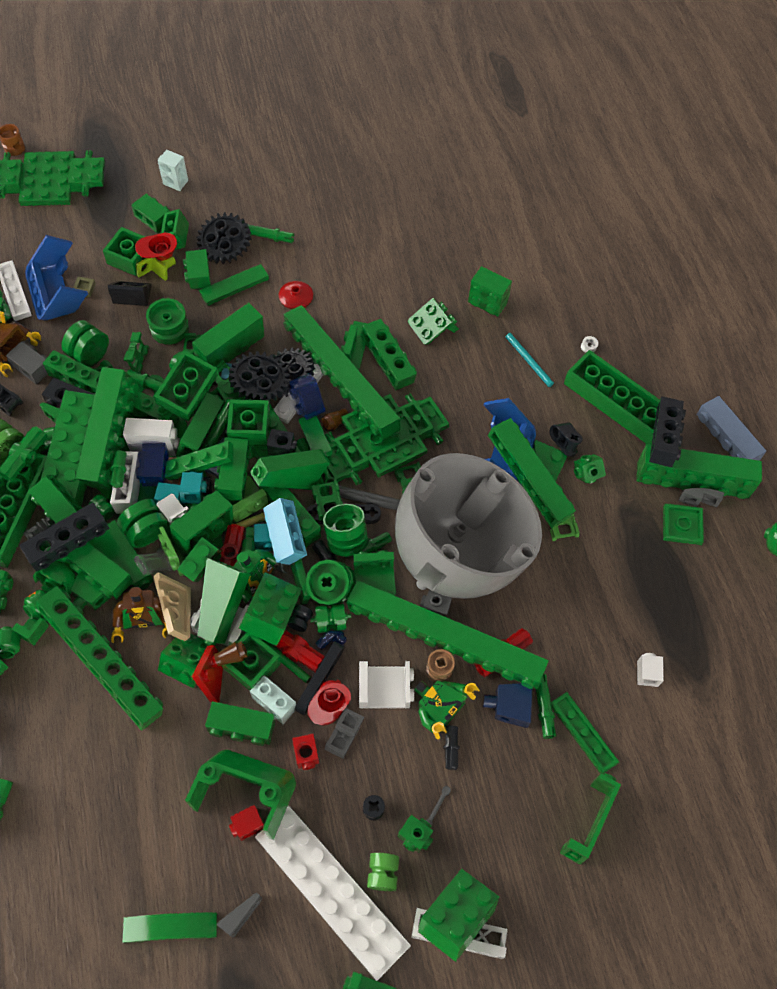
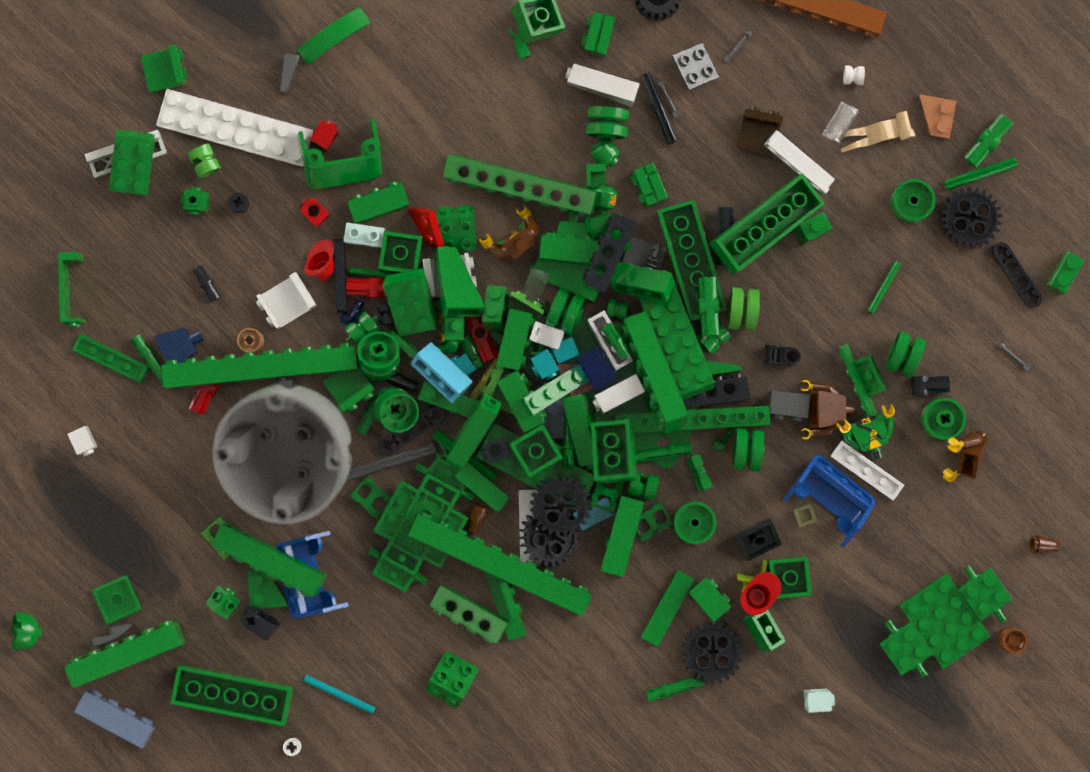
camera: 150 degrees right, 25 degrees up
green brick [131,194,170,233] -> none
tan wing [153,572,191,641] -> none
reddish brown cone [214,641,248,666] -> none
red dish [279,281,313,309] -> none
clear blue brick [289,373,326,420] -> none
green piece [311,480,343,521] -> none
dark grey slope [325,708,365,759] -> none
torso [414,680,480,739] -> none
dark grey hinge [426,786,451,827] -> none
green brick [468,266,512,317] -> none
black brick [649,396,686,467] -> none

